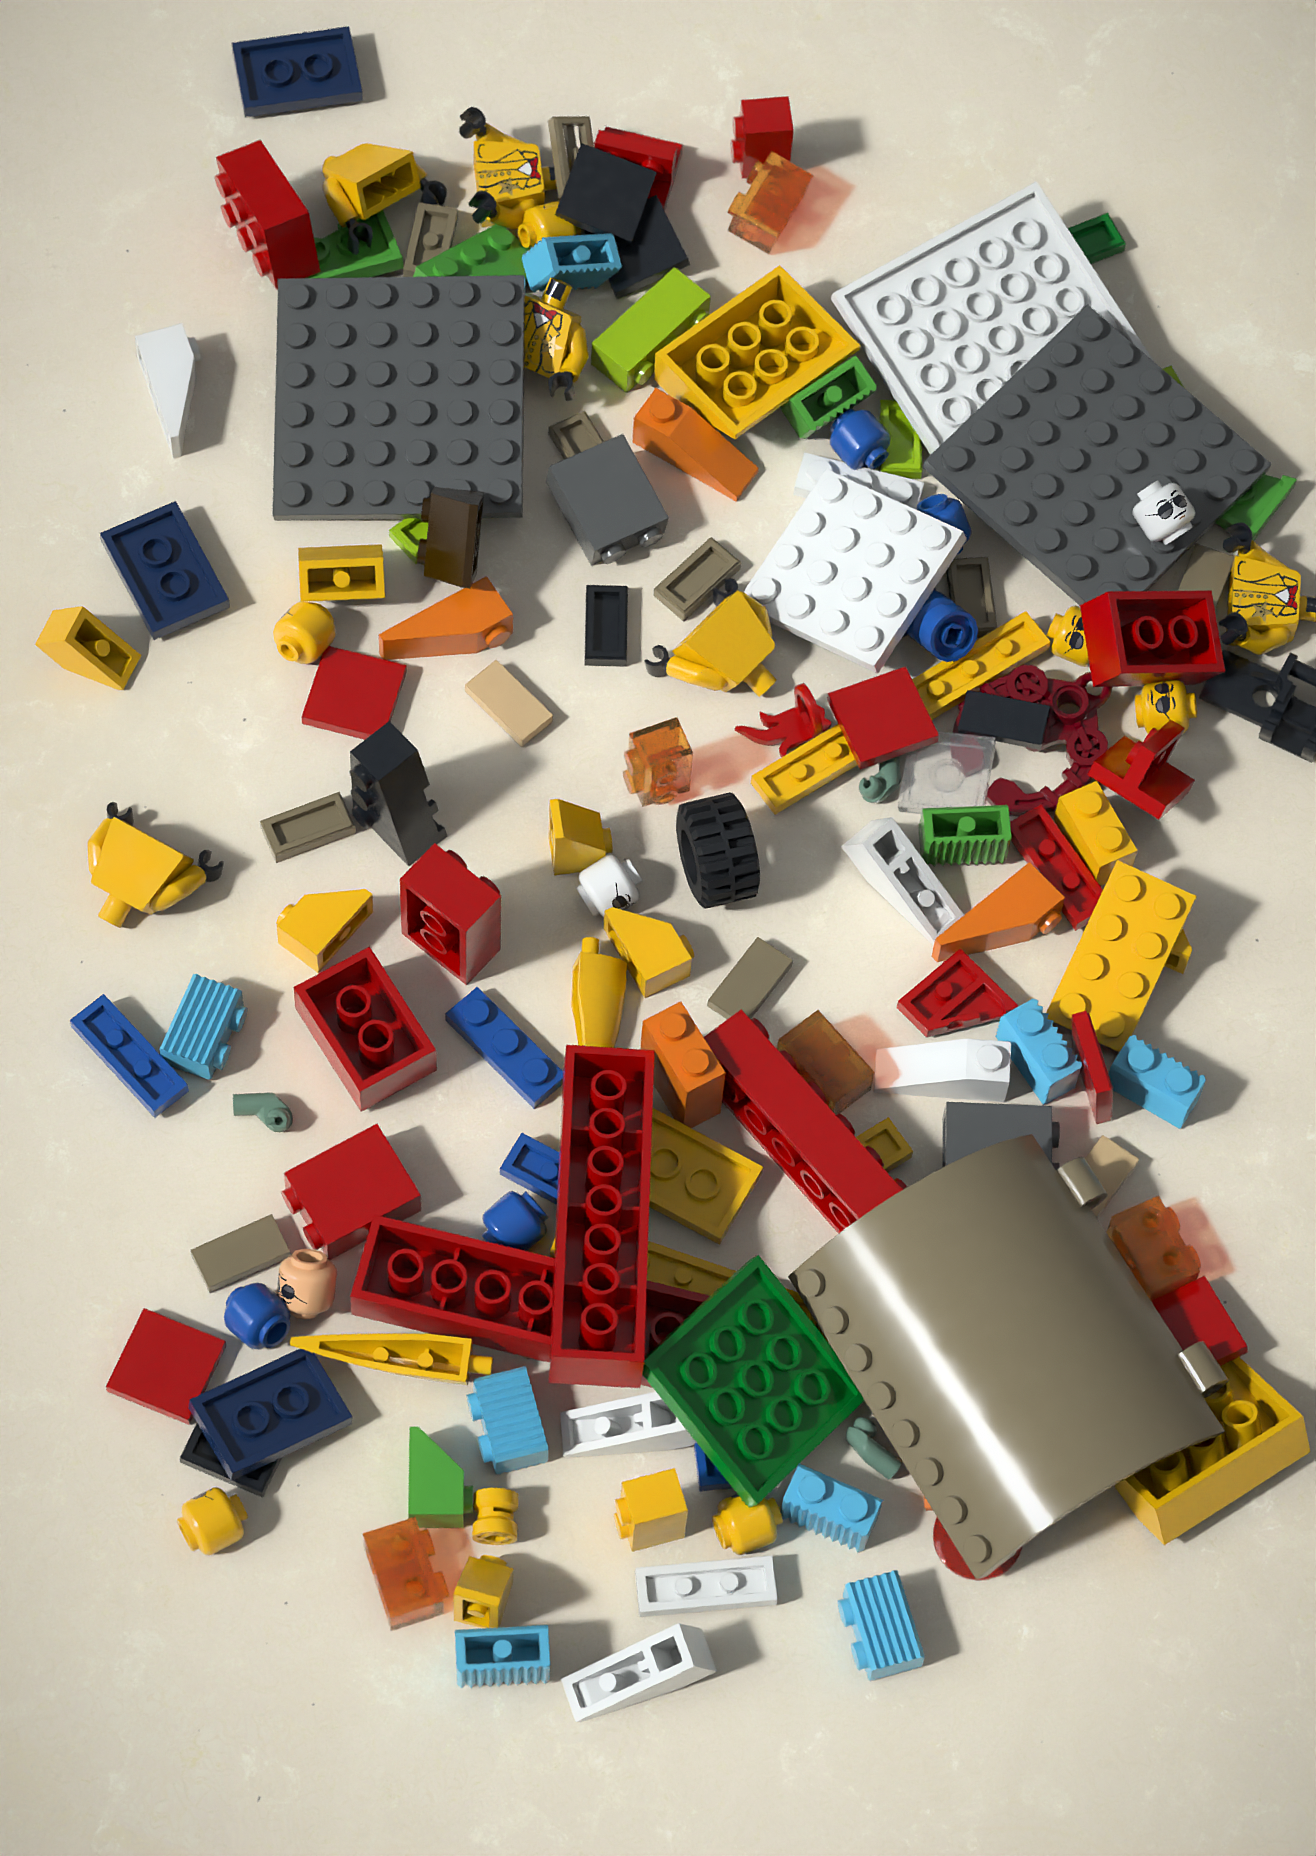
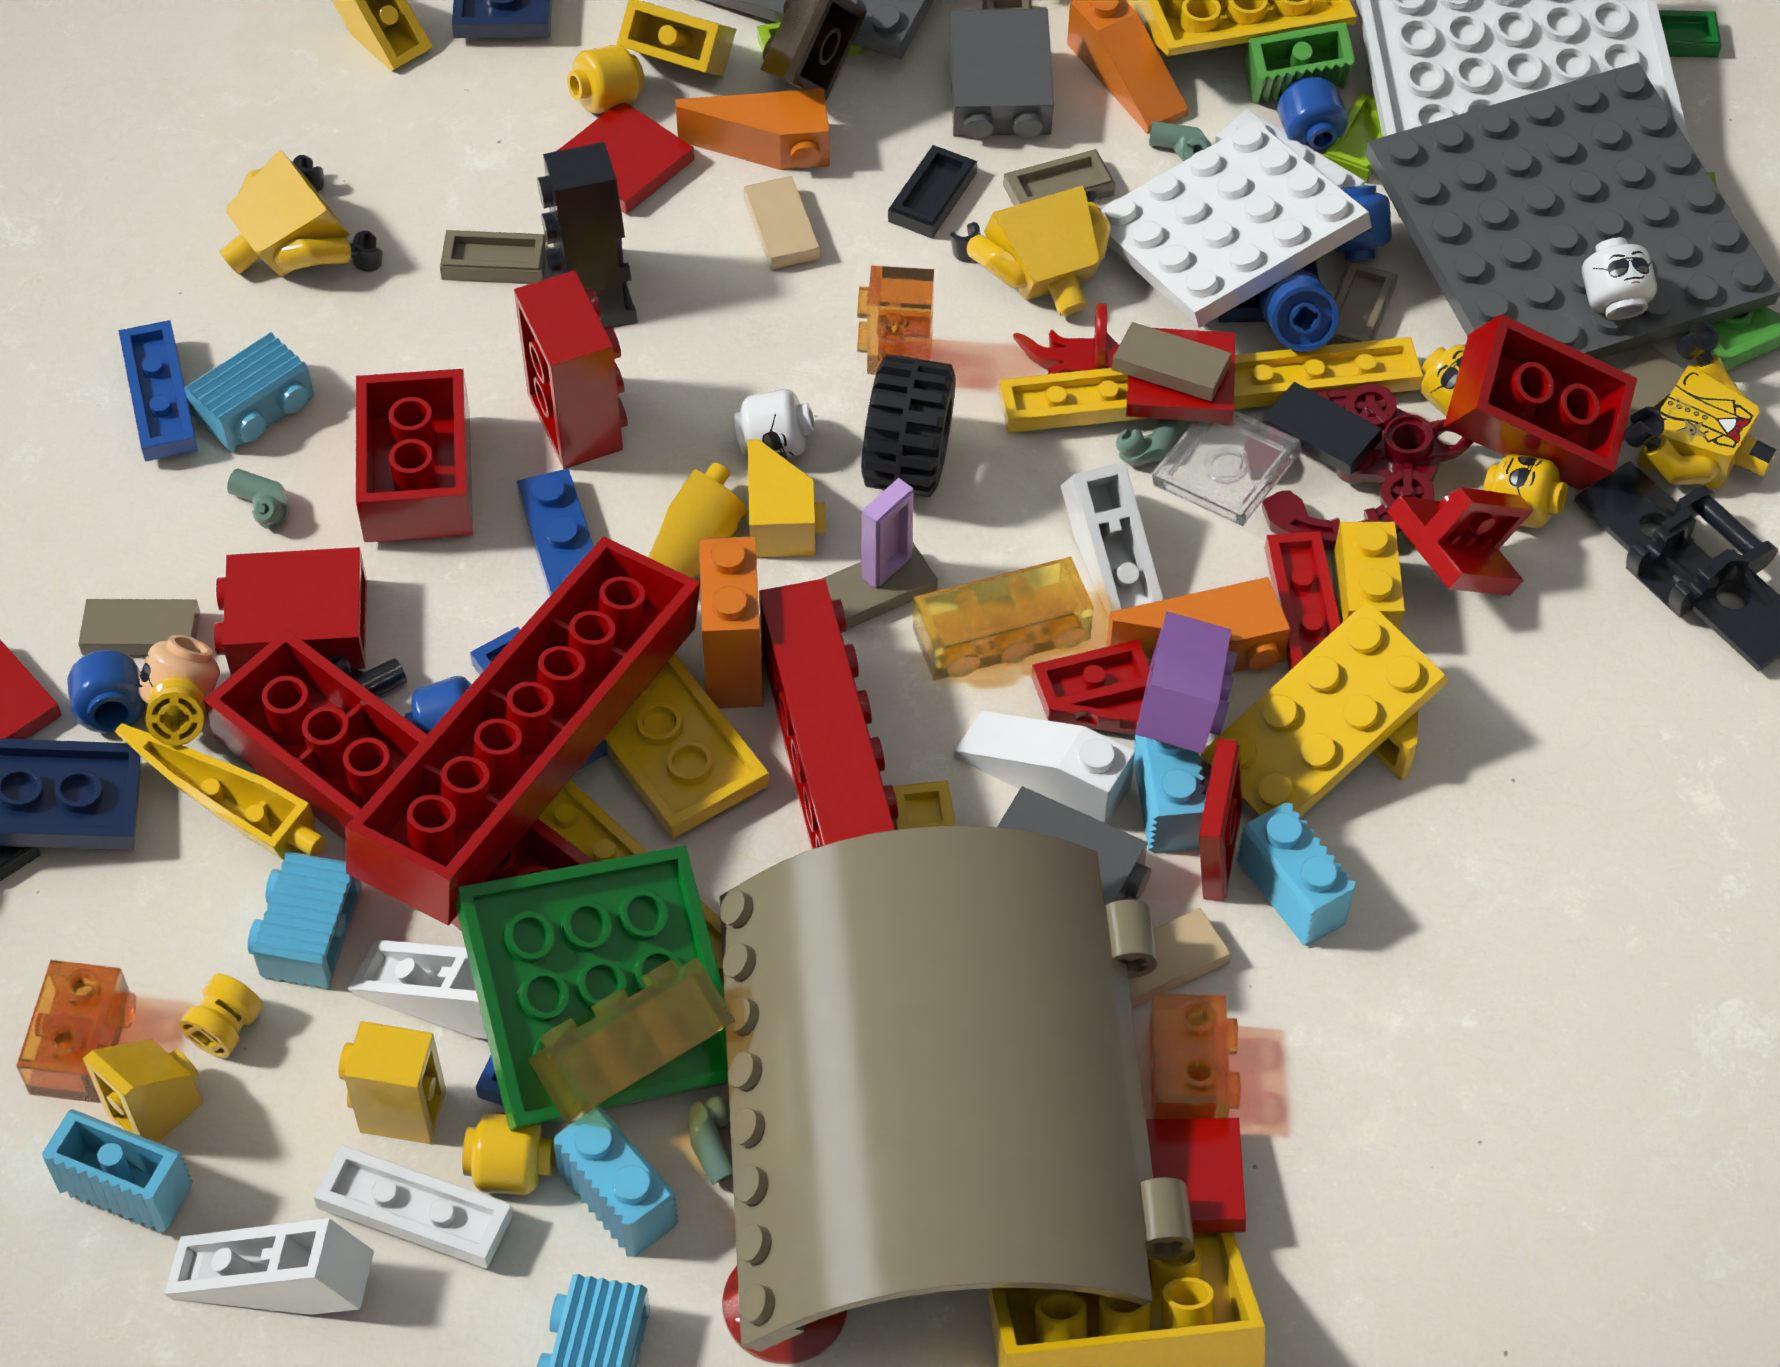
camera: 30 degrees right, 10 degrees down
yellow slope [276,889,373,973] -> none
bright green slope [408,1427,473,1528] -> none
yellow slope [548,799,613,875] -> none
clear orange brick [777,1010,875,1115] -> none
bright green brick [919,805,1011,867] -> none
none -> yellow wheel [145,676,206,746]
none -> black arm [327,655,407,697]
none -> clear yellow brick [529,958,735,1124]
none -> lavender tile [861,478,914,588]
none -> clear yellow brick [913,556,1094,681]
none -> dark tan tile [1112,322,1232,402]
none -> medium lavender brick [1135,611,1237,754]
none -> sand green arm [1149,121,1212,162]

